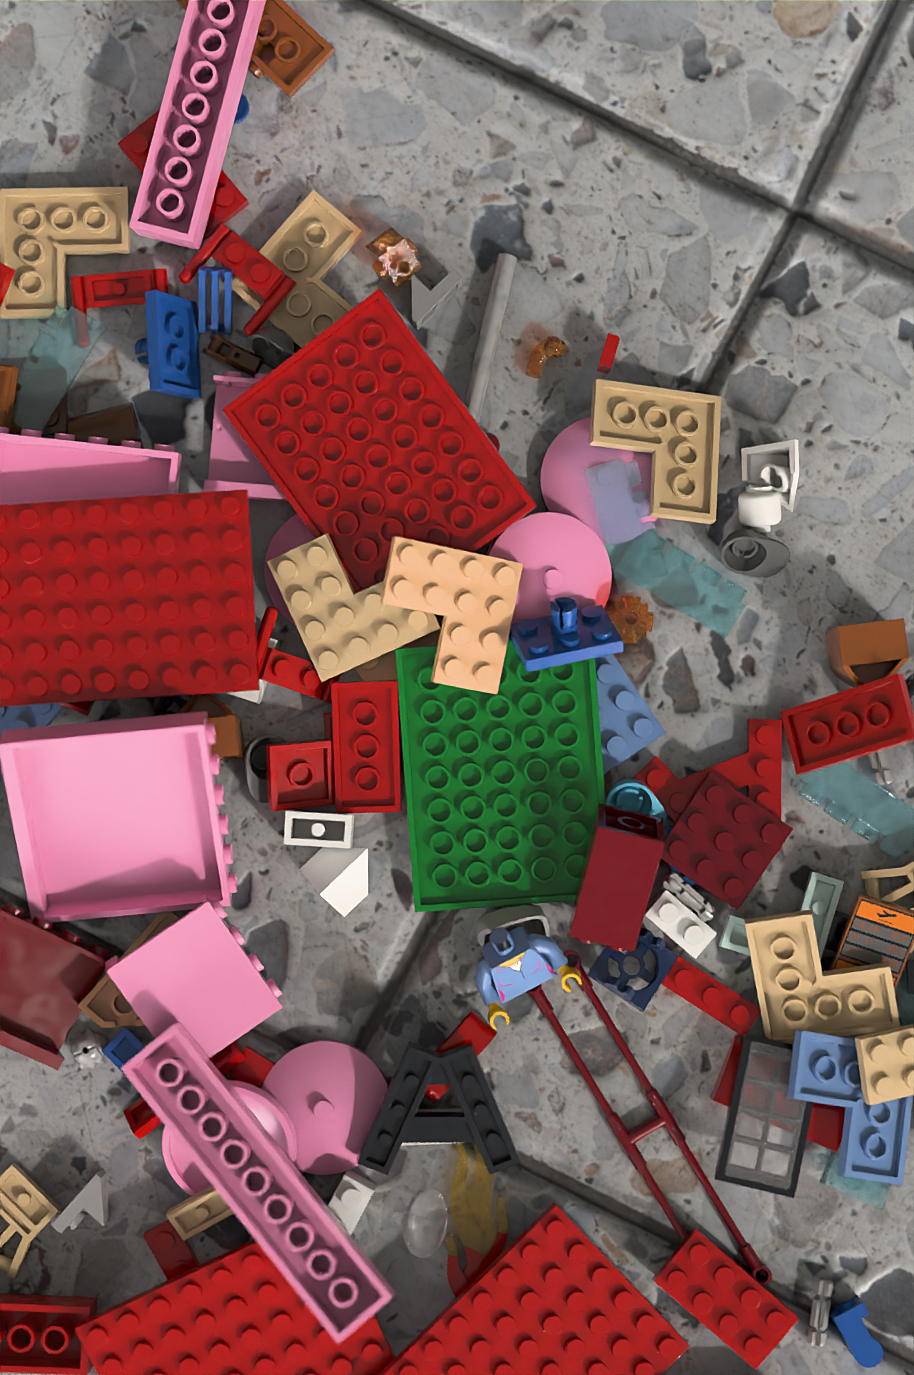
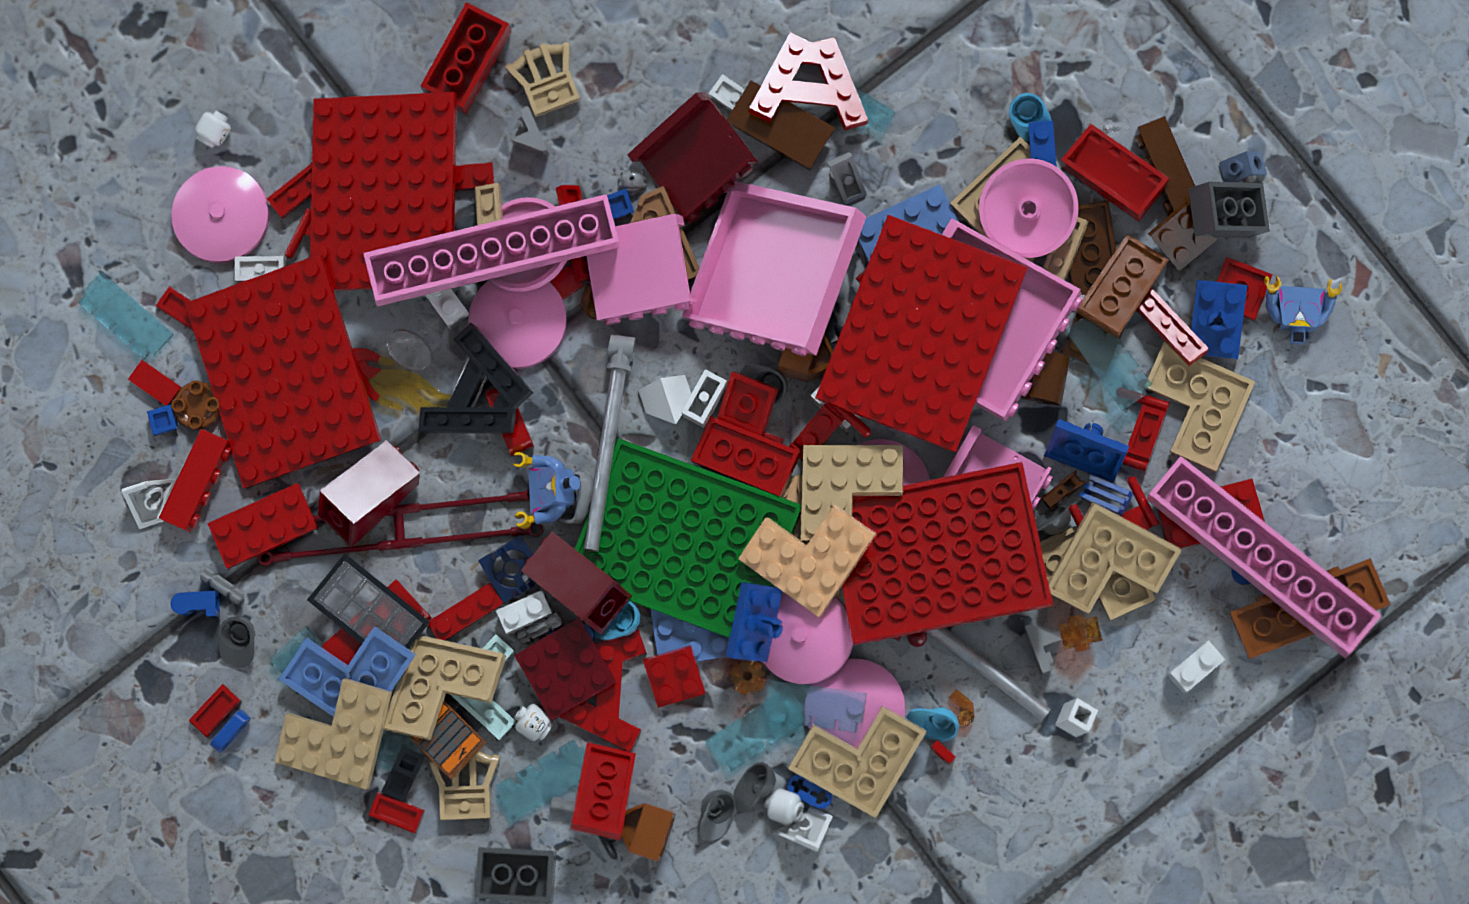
camera: 125 degrees right, 5 degrees down
none -> dark grey cap [218,616,256,668]
none -> slope [318,440,420,547]
none -> white head [514,704,553,741]
none -> clear orange arm [580,283,597,319]
none -> flat silver piece [584,335,636,552]
none -> red plate [643,645,706,708]
none -> dark grey cap [698,789,737,841]
none -> blue beam [787,775,832,809]
none -> medium azure cap [906,707,959,742]
none -> tan plate [1048,502,1182,614]
none -> white brick [1055,698,1098,737]
none -> white brick [1167,641,1225,694]

